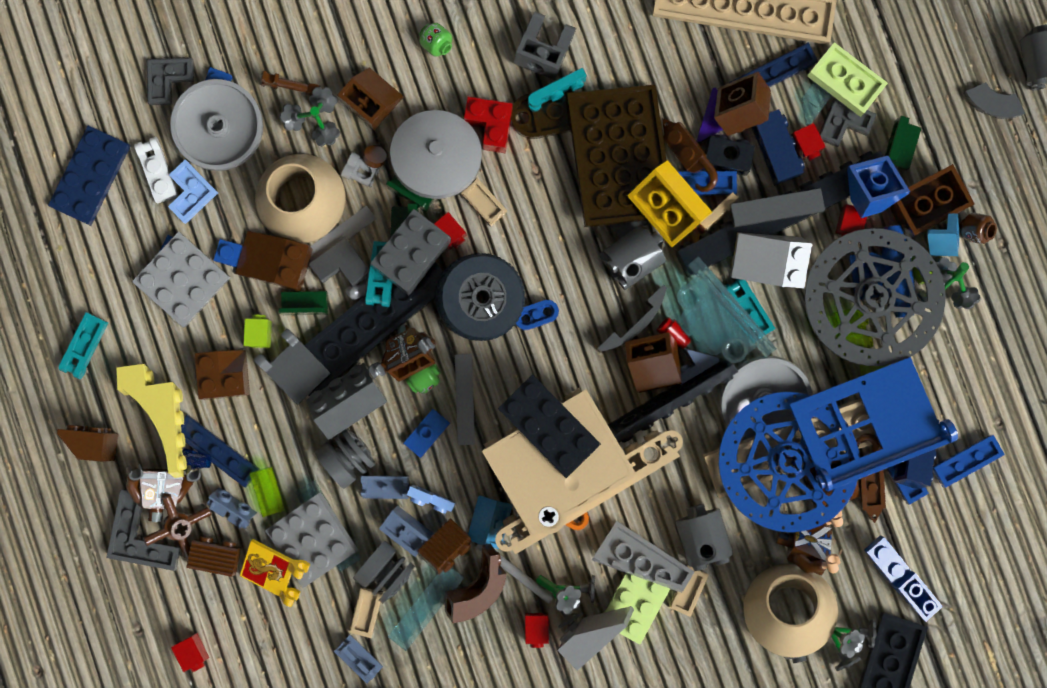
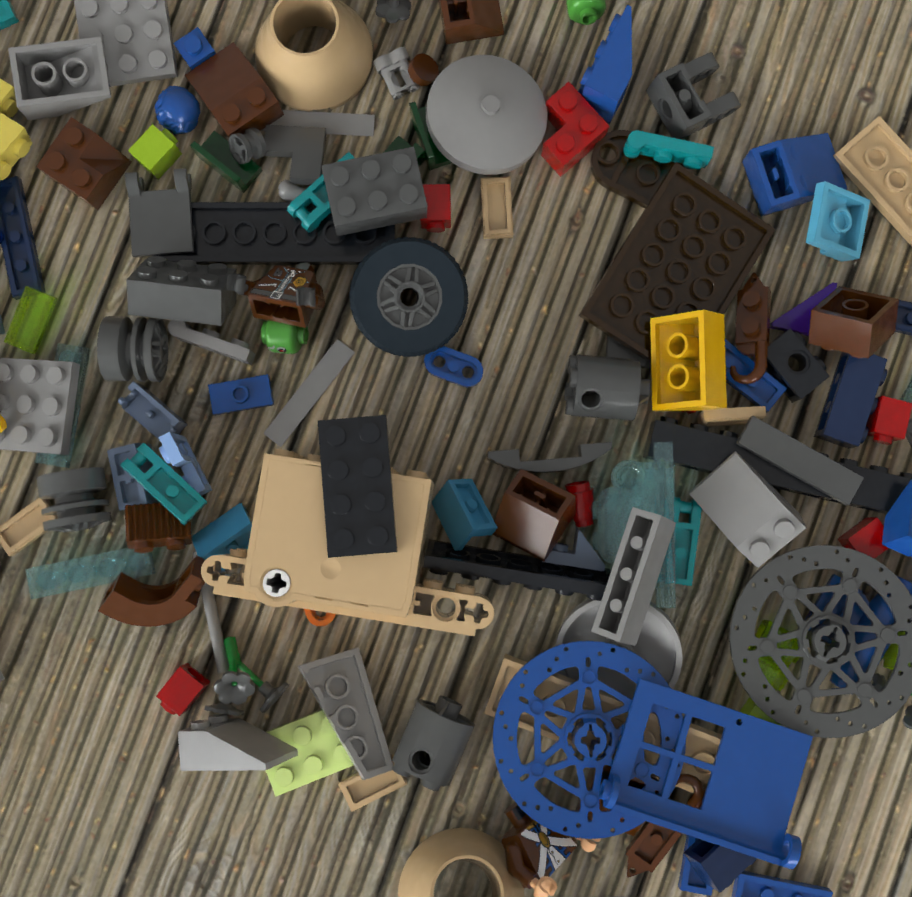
camera: 45 degrees right, 0 degrees up
none -> light grey slope [8,36,111,120]
none -> teal plate [120,443,207,526]
none -> blue hair [155,86,200,135]
none -> light grey plate [168,320,256,365]
none -> dark grey wheel [229,128,267,164]
none -> dark azure panel [432,479,498,551]
none -> blue slope [578,5,632,125]
none -> light grey brick [591,507,676,646]
none -> blue slope [742,133,848,217]
none -> medium azure plate [806,181,870,262]

